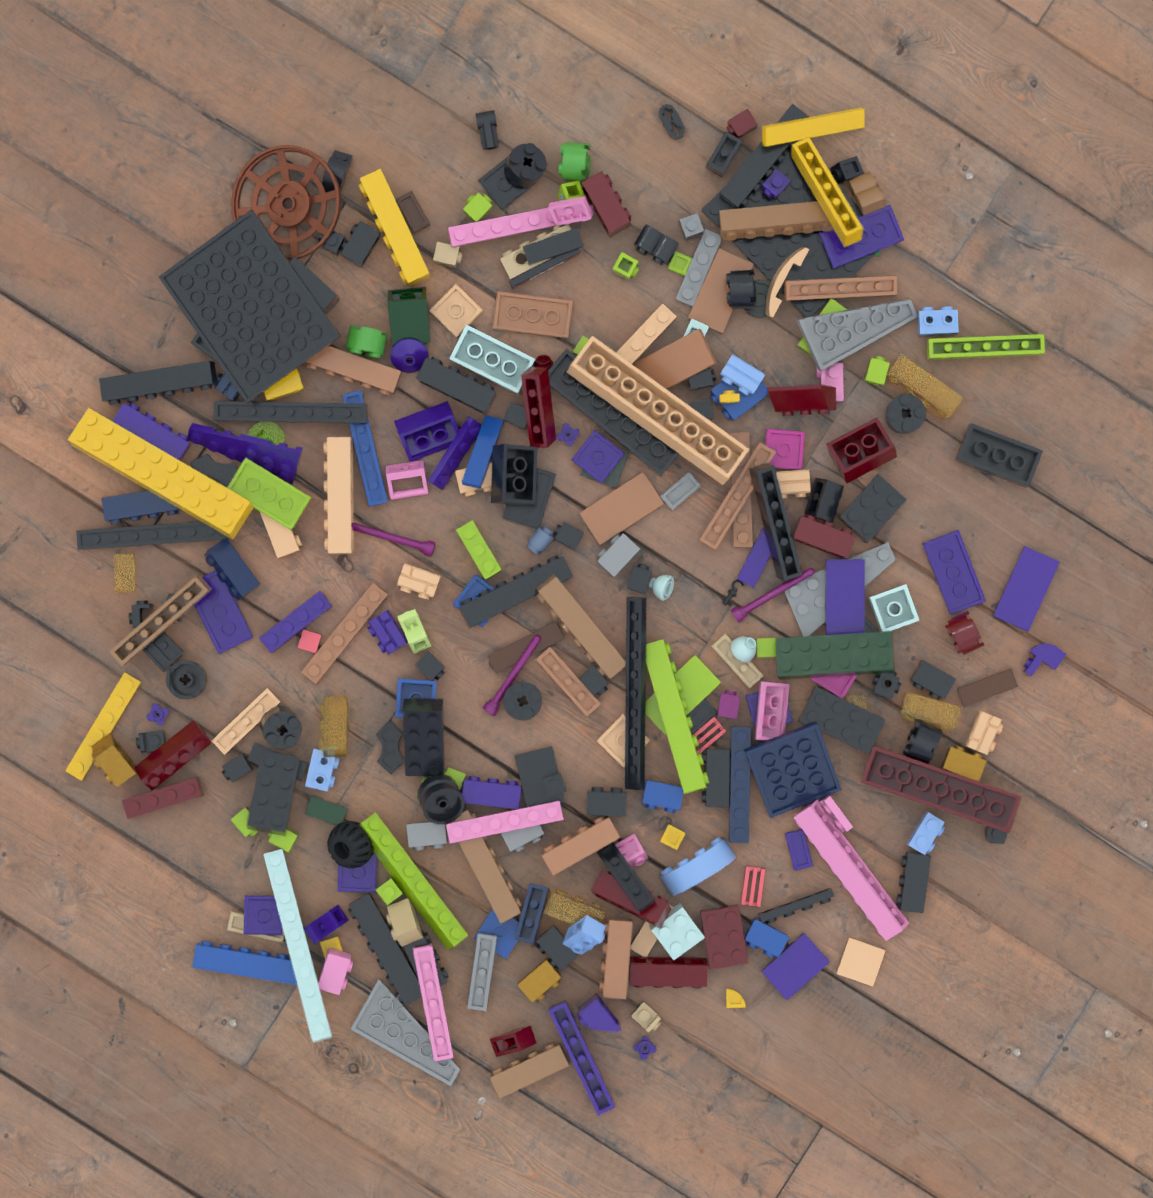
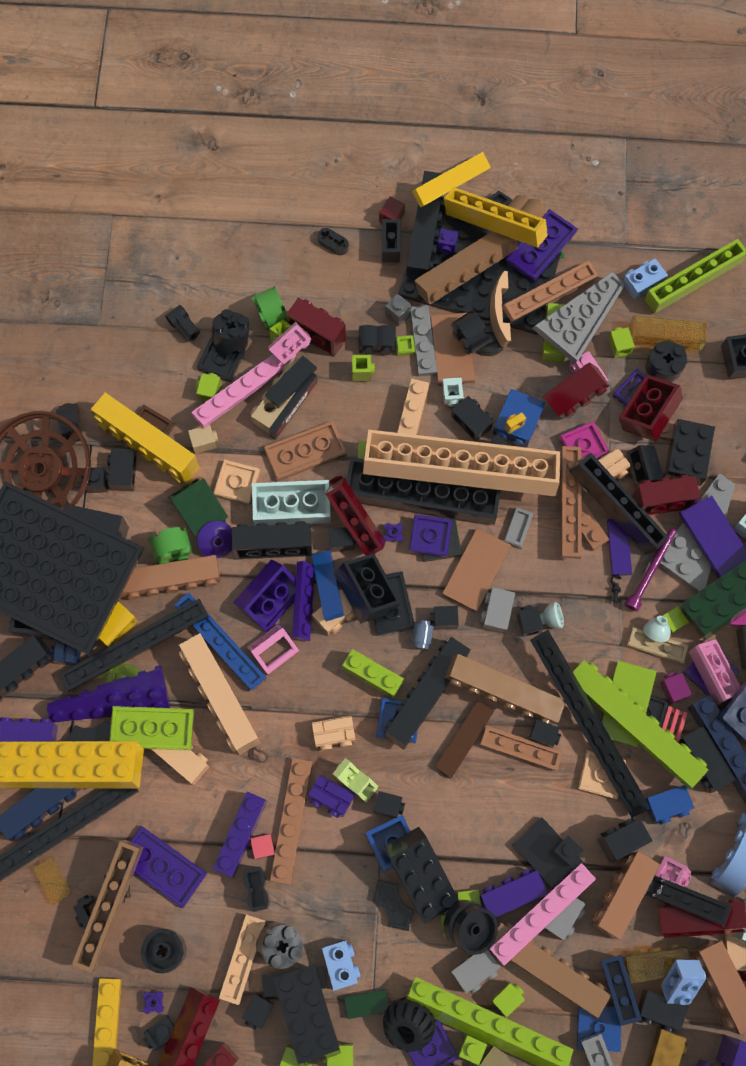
camera: 30 degrees left, 15 degrees down
black plate [143,631,184,672] -> none
dark blue brick [204,538,260,601] -> none
clear yellow brick [319,696,348,757] -> none
magenta piece [351,523,436,557] -> none
magenta piece [482,635,541,716] -> none
black brick [503,682,542,720] -> none
nougat tile [634,329,717,389] -> none
yellow plate [660,824,686,850] -> none
light blue brick [720,354,765,396] -> none
none -> black brick [244,866,270,912]
none -> lime brick [490,982,525,1017]
none -> dark purple tile [613,369,646,407]

